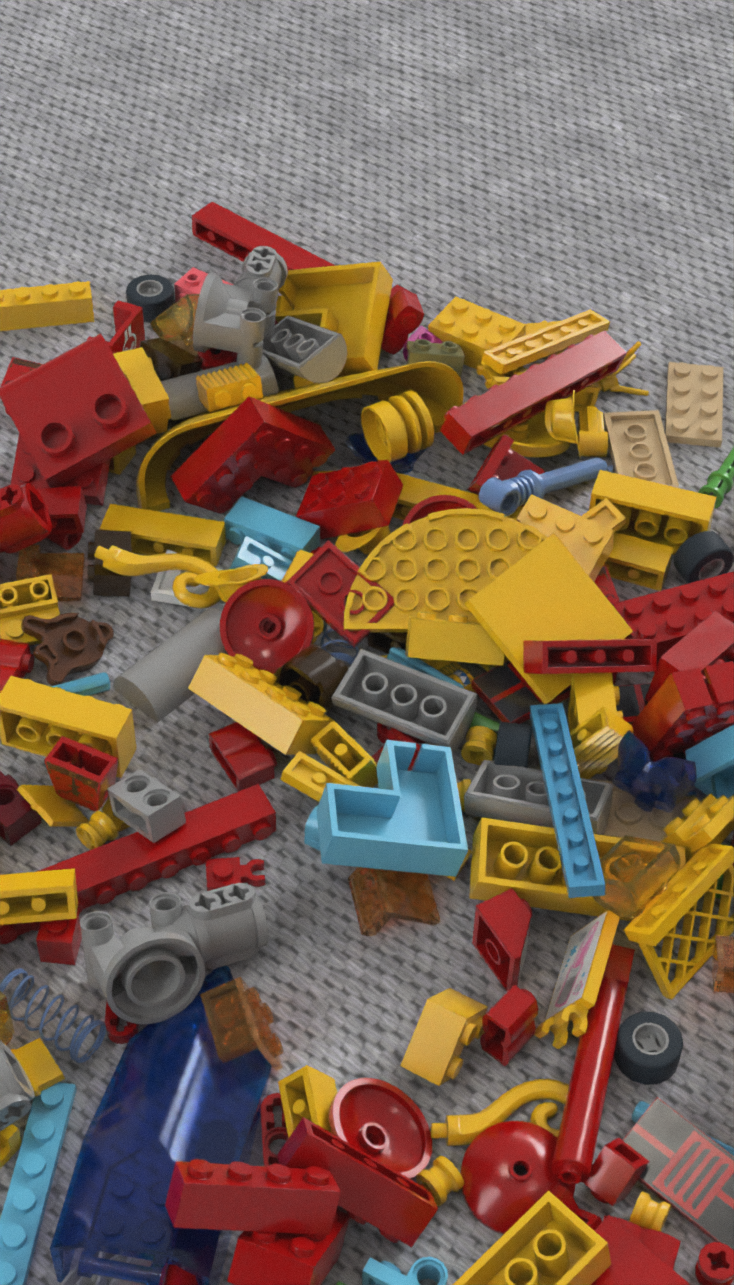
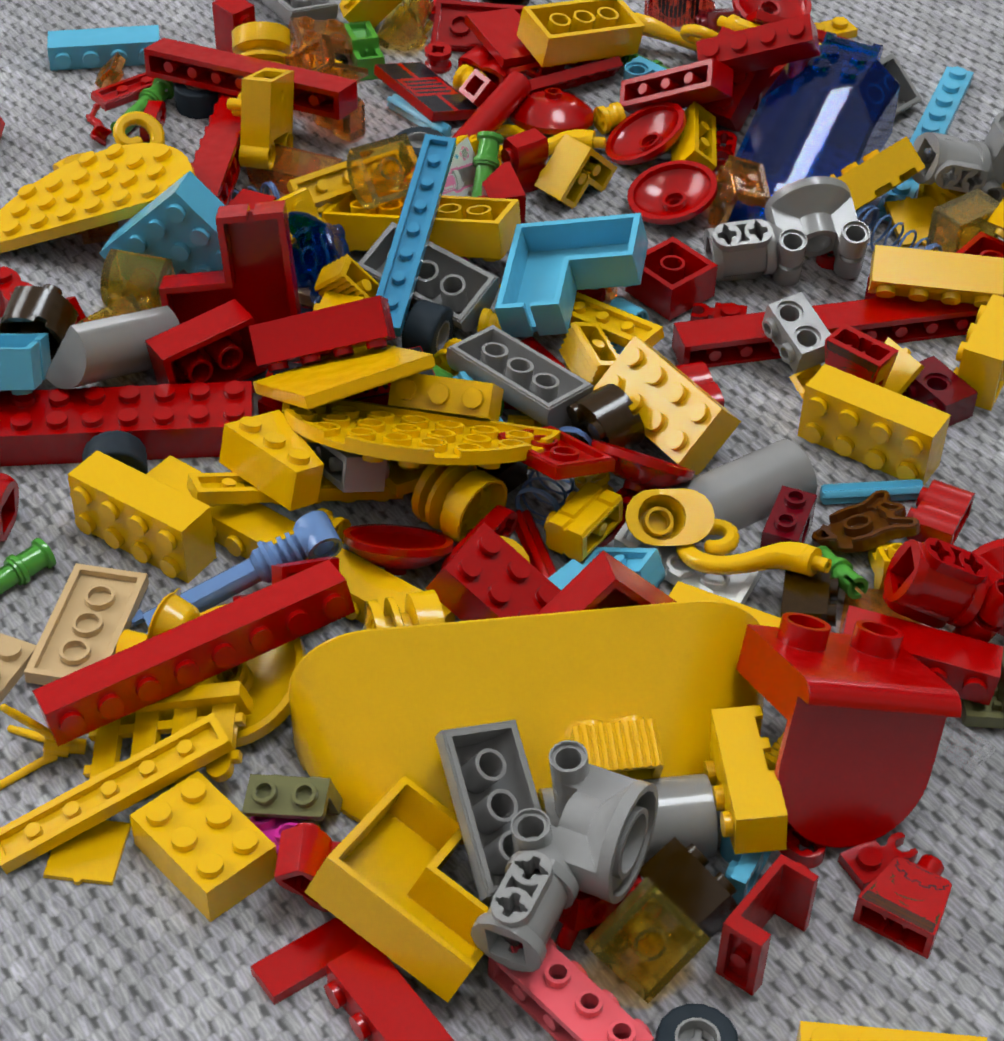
camera: 165 degrees left, 5 degrees down
none -> bright green pin [471,131,504,197]
none -> red brick [625,237,718,321]
none -> red dish [627,160,718,225]
none -> dark red brick [760,485,817,548]
none -> bright green pin [818,545,868,599]
none -> yellow wedge [829,136,926,211]

